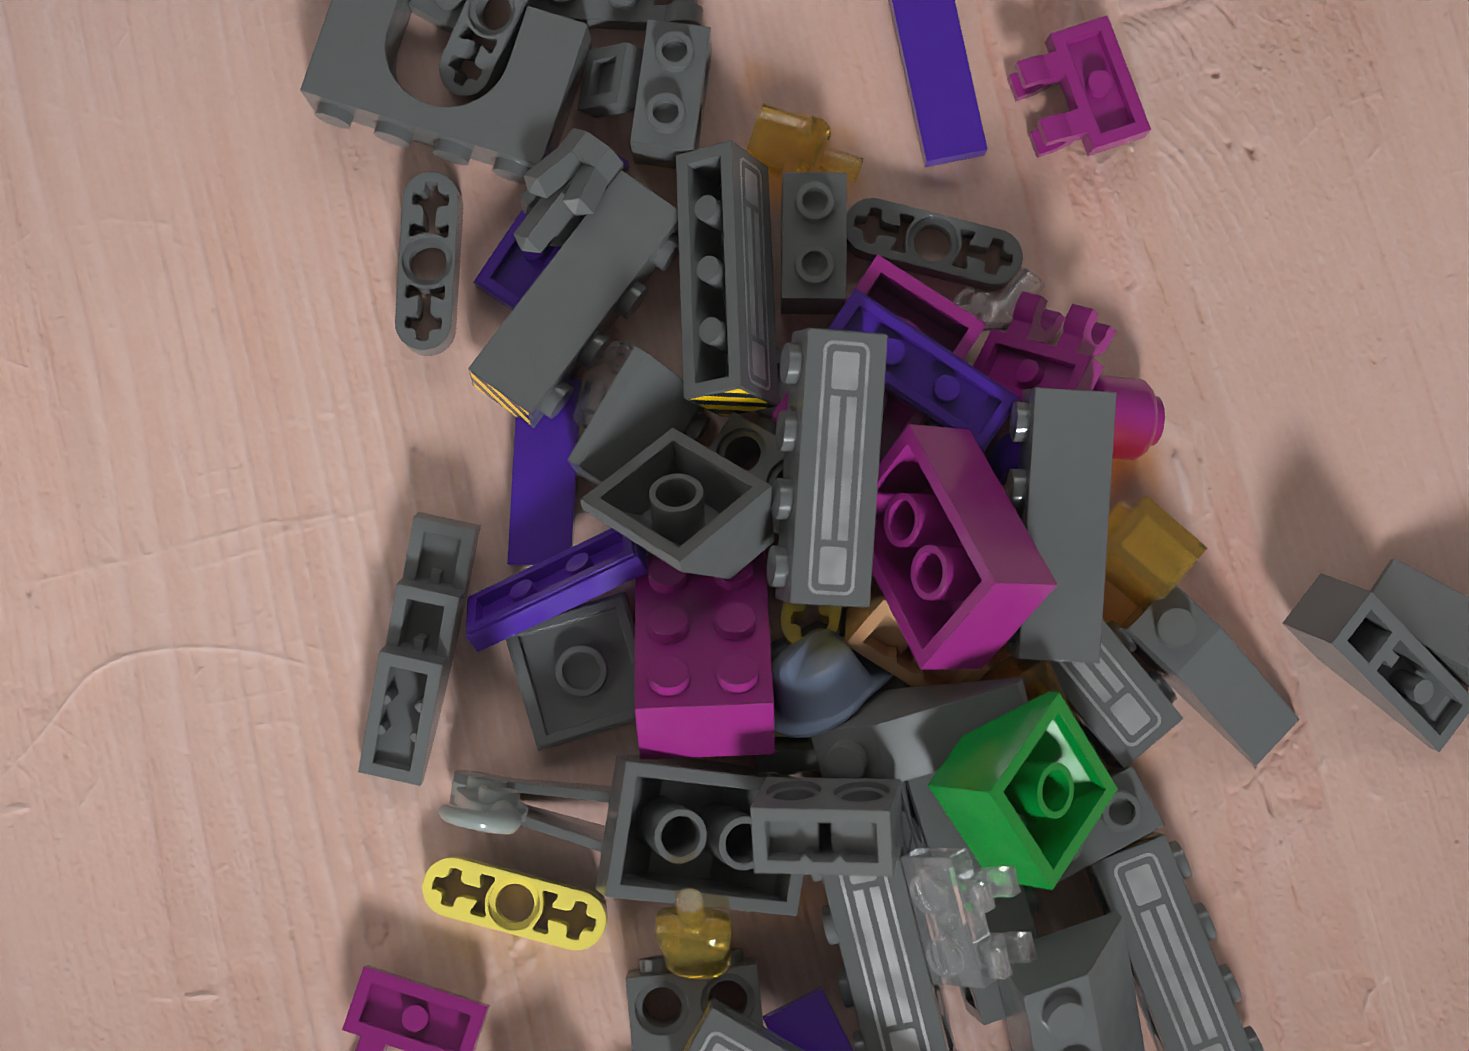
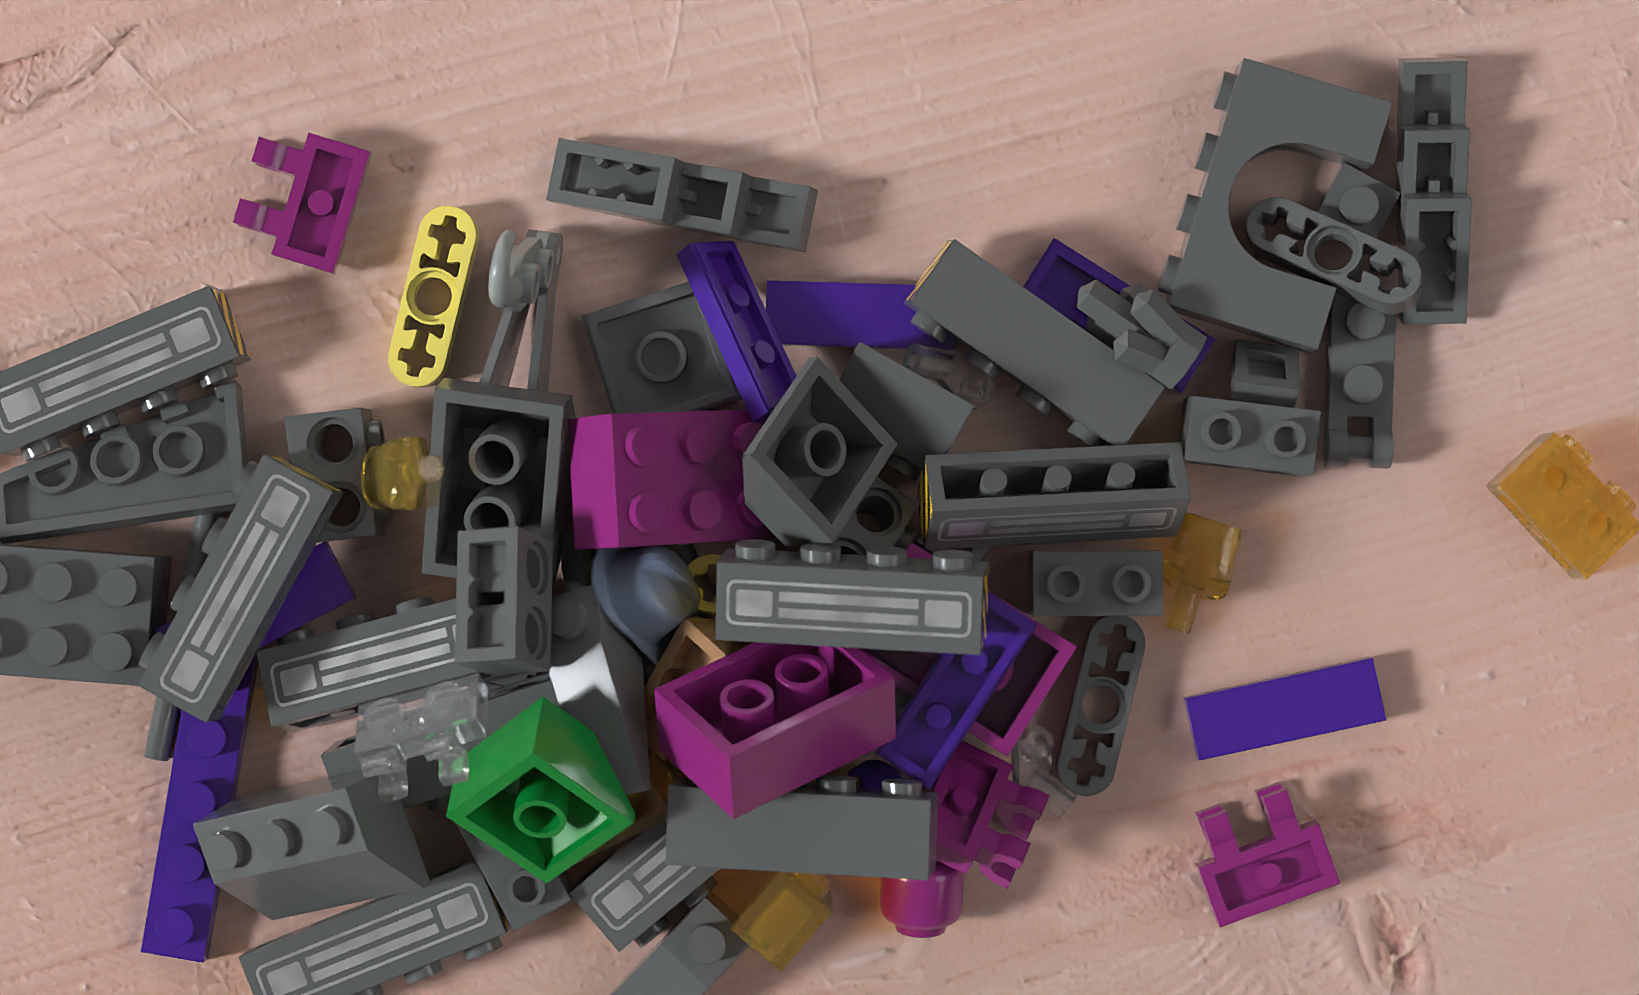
camera: 85 degrees right, 5 degrees up
dark grey beam [395,172,463,356] -> none

